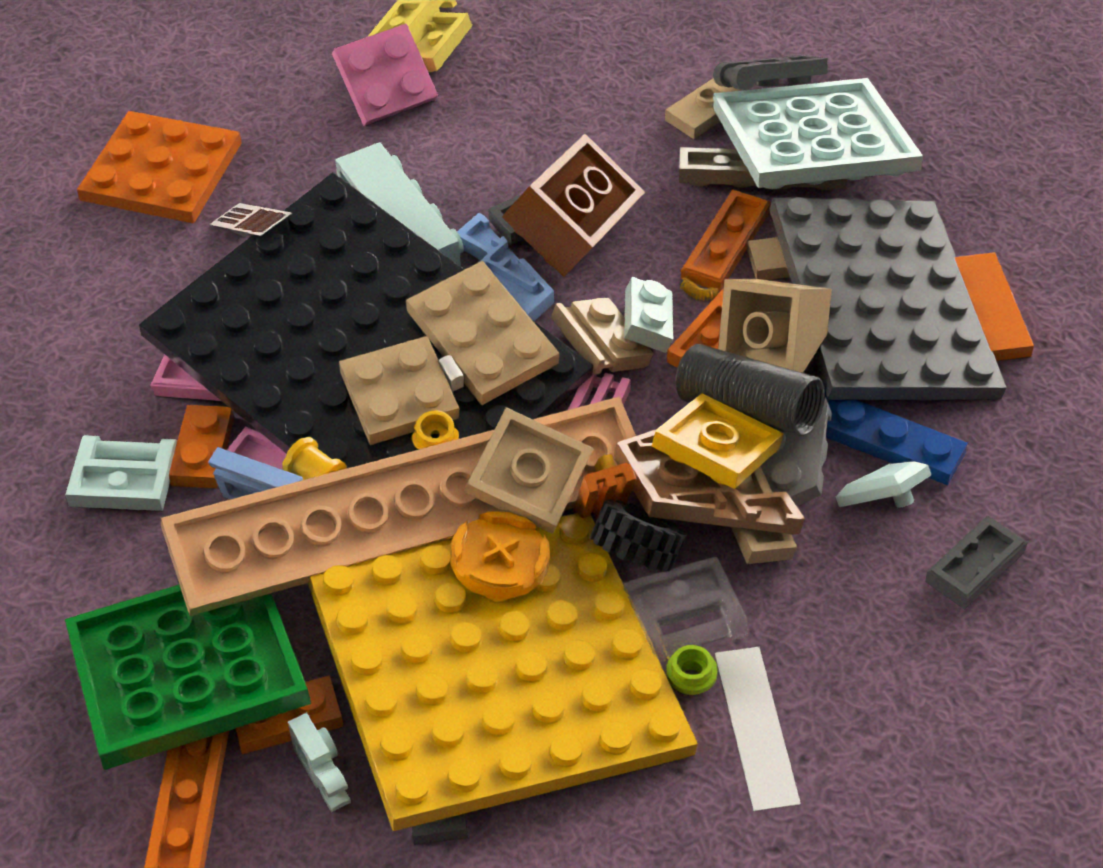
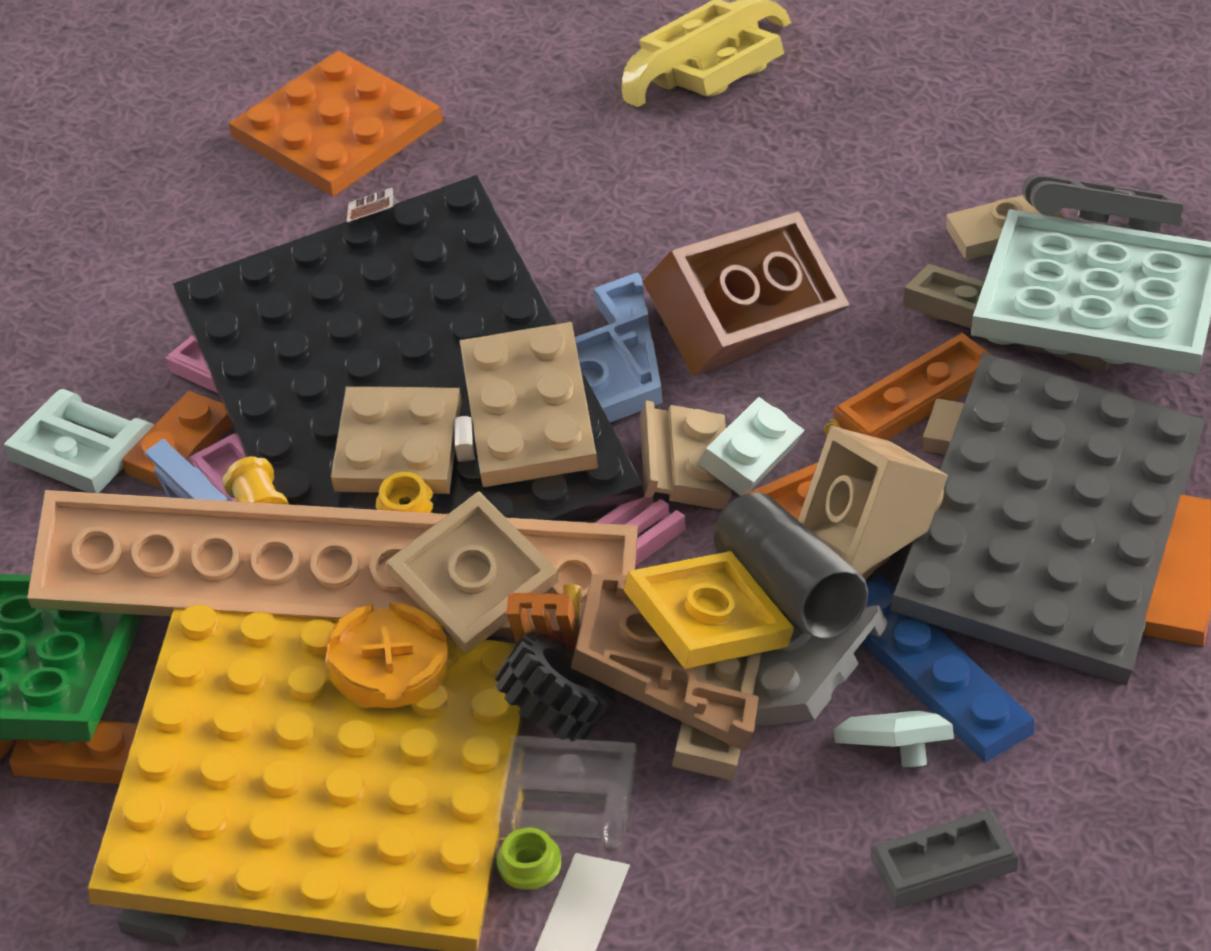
camera: 30 degrees right, 5 degrees down
light aqua plate [288,713,351,812] -> none
bright pink plate [332,23,438,126] -> none
light aqua brick [335,142,464,267] -> none

